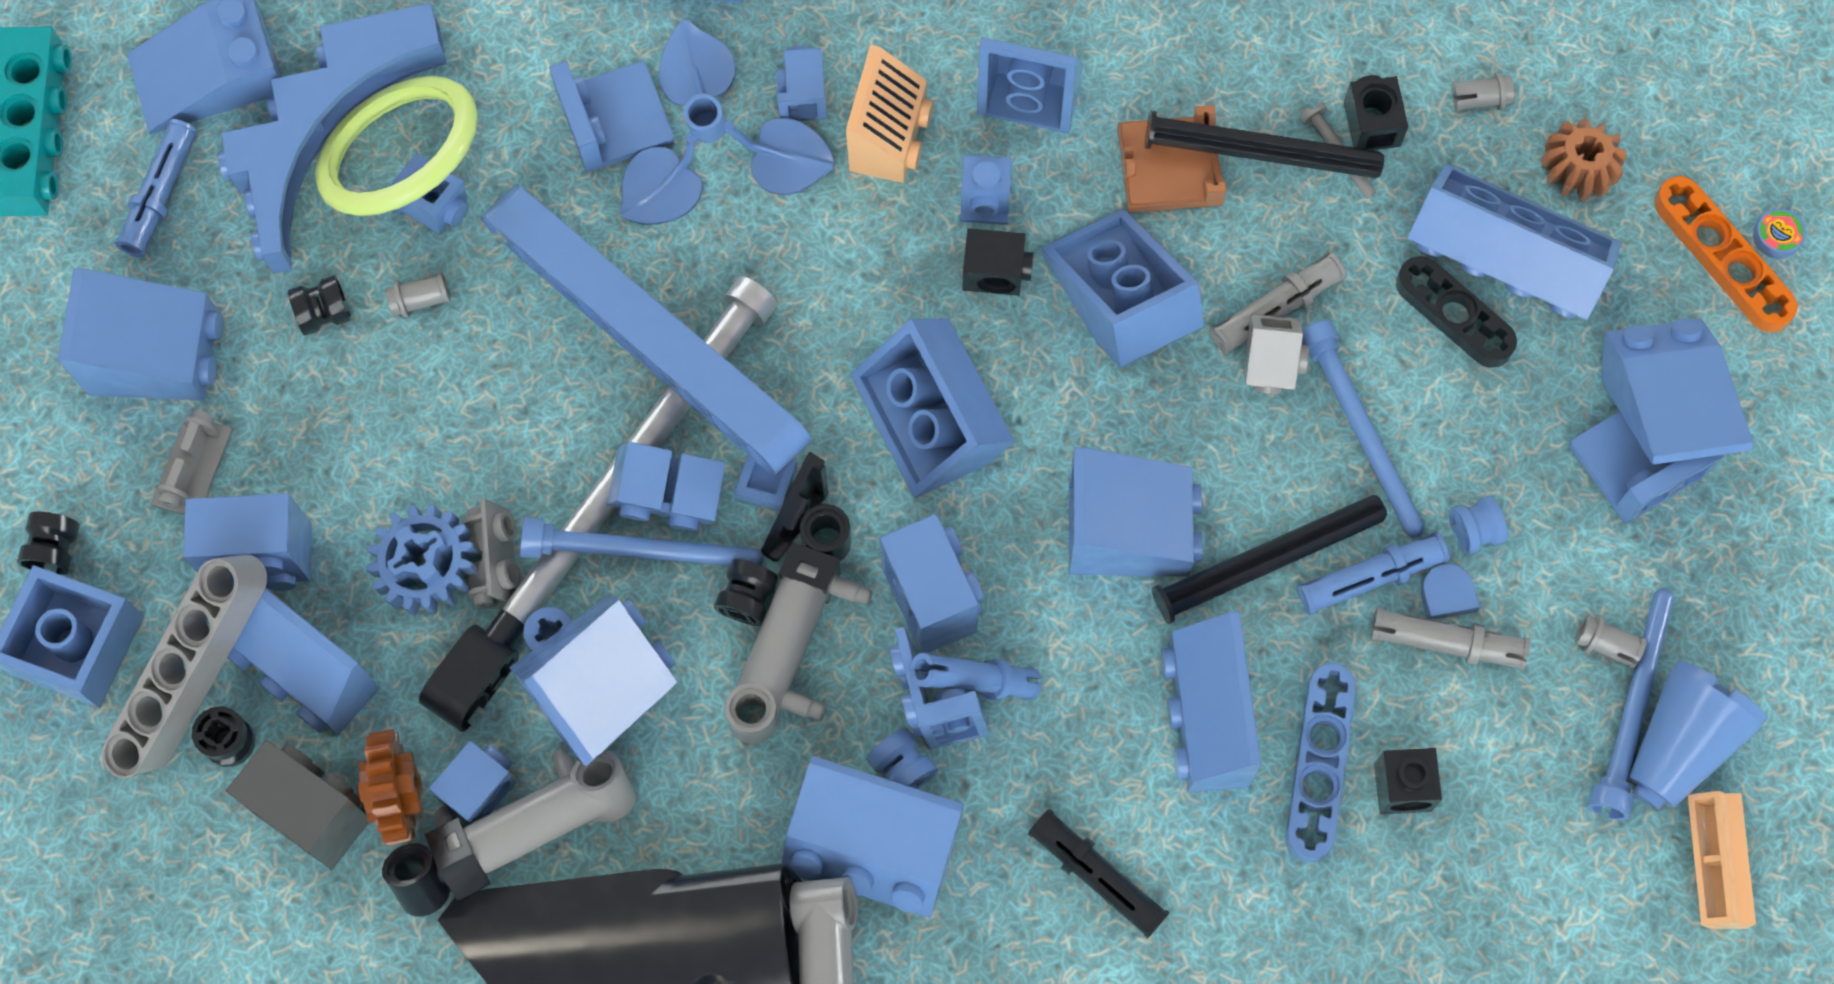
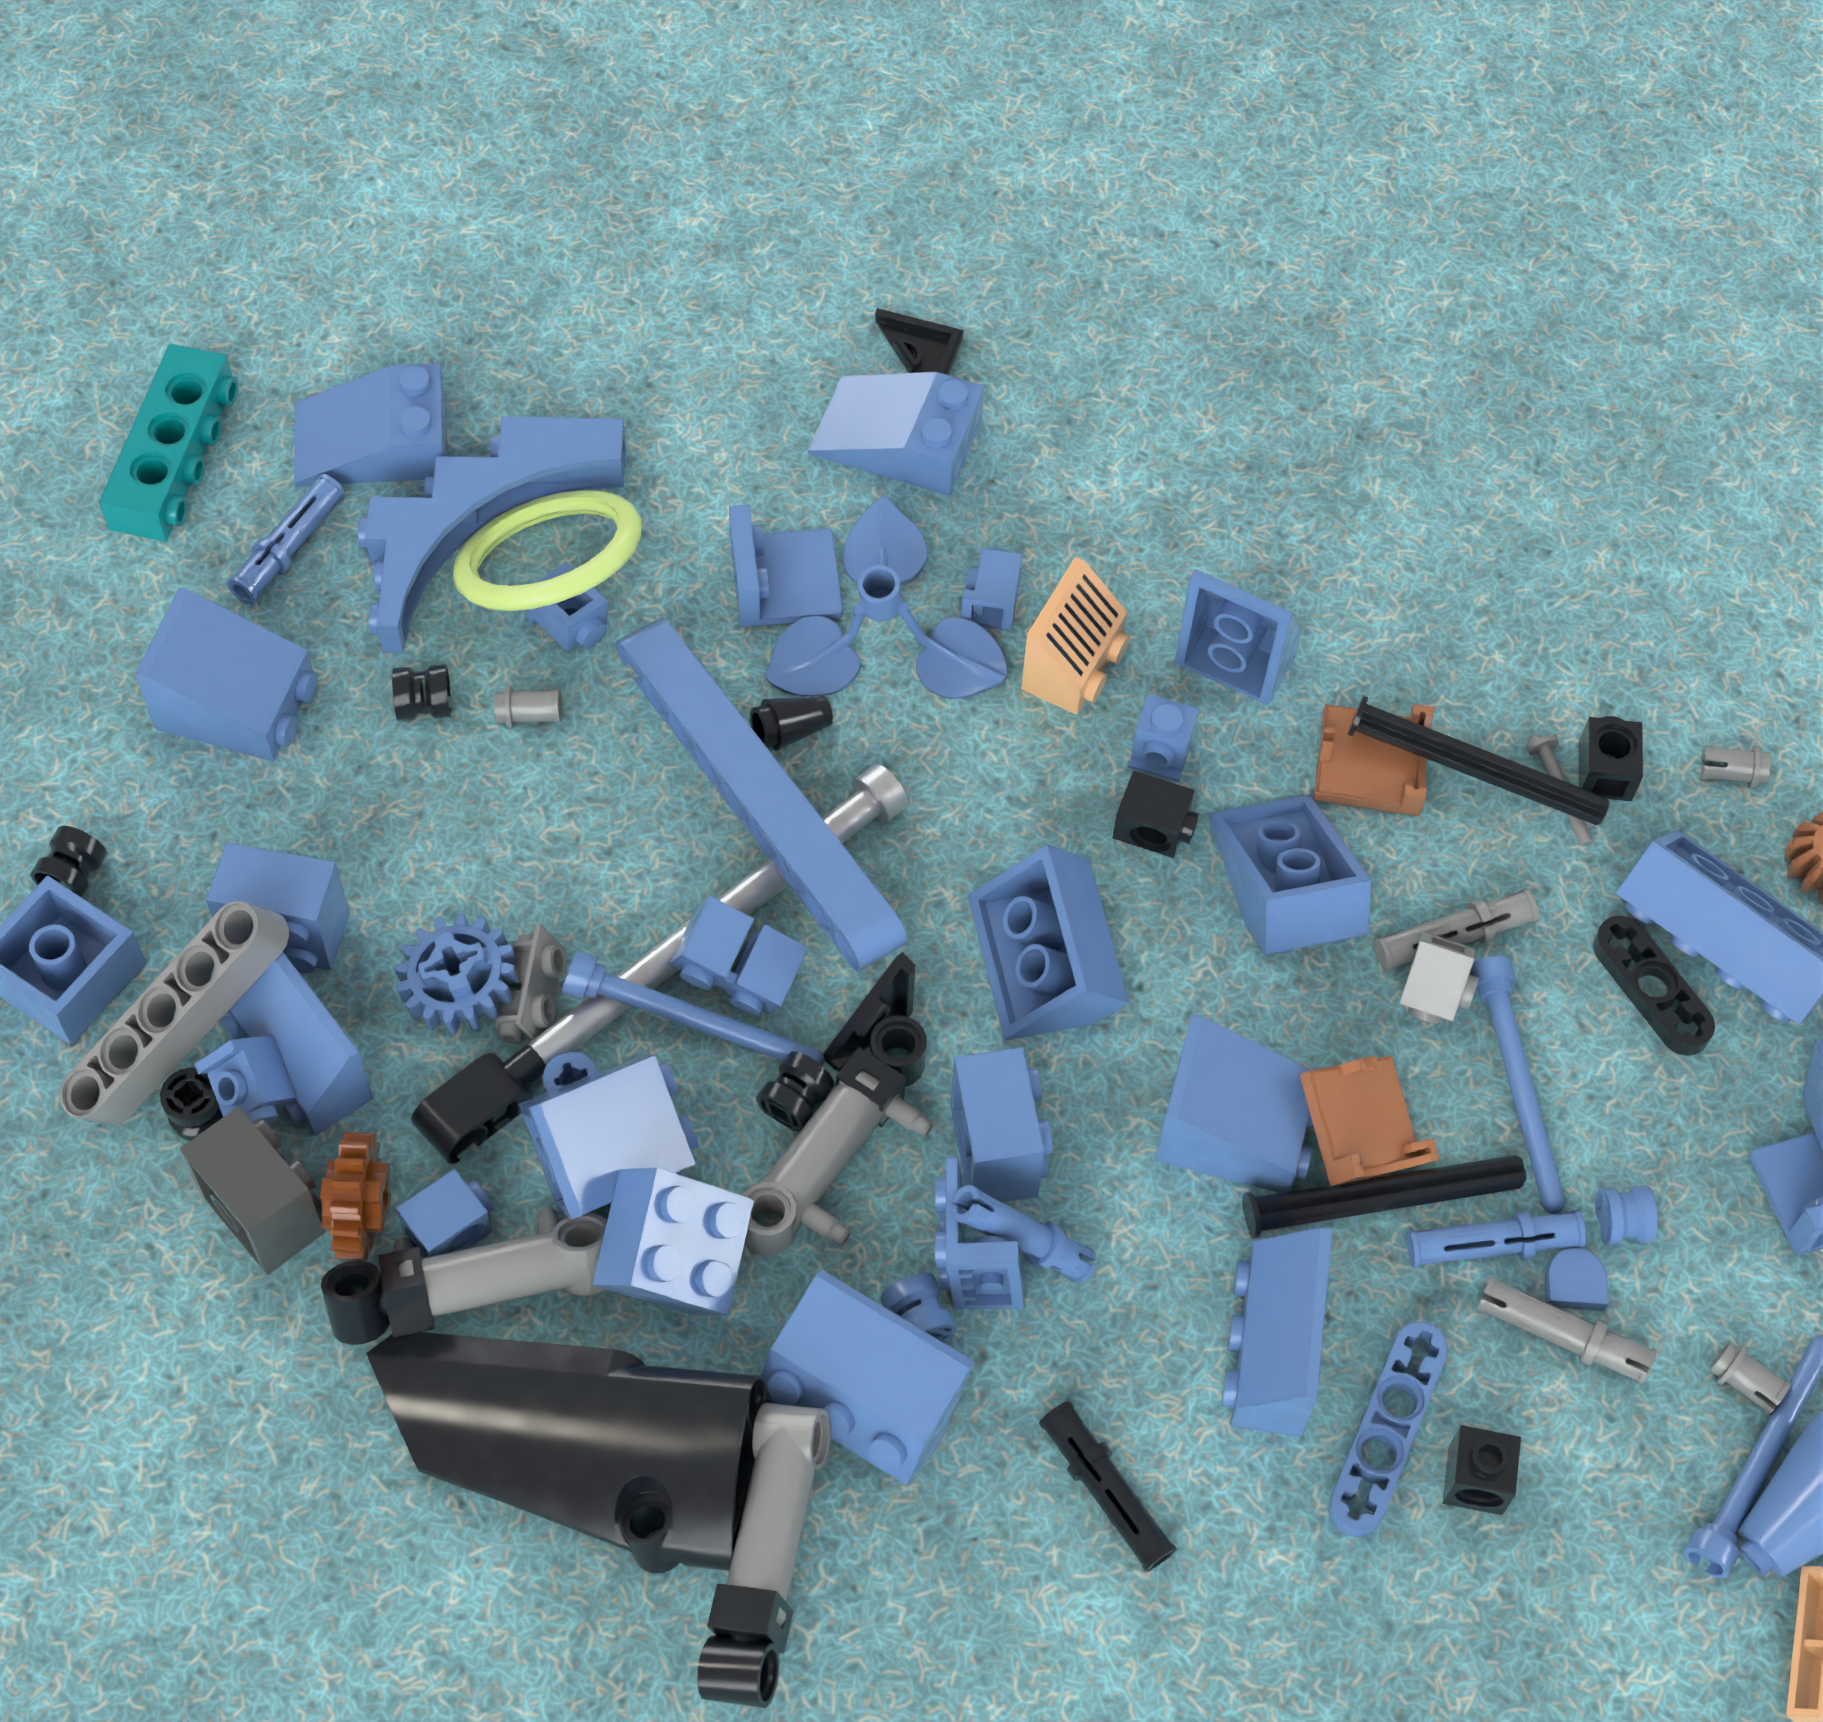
camera: 10 degrees right, 10 degrees down
light grey hinge [150,410,233,515] -> none
medium blue plate [734,455,798,512] -> none
none -> medium blue brick [195,1035,297,1124]
none -> brick [592,1167,754,1315]
none -> black cone [750,695,833,751]
none -> nougat piece [1299,1056,1440,1186]

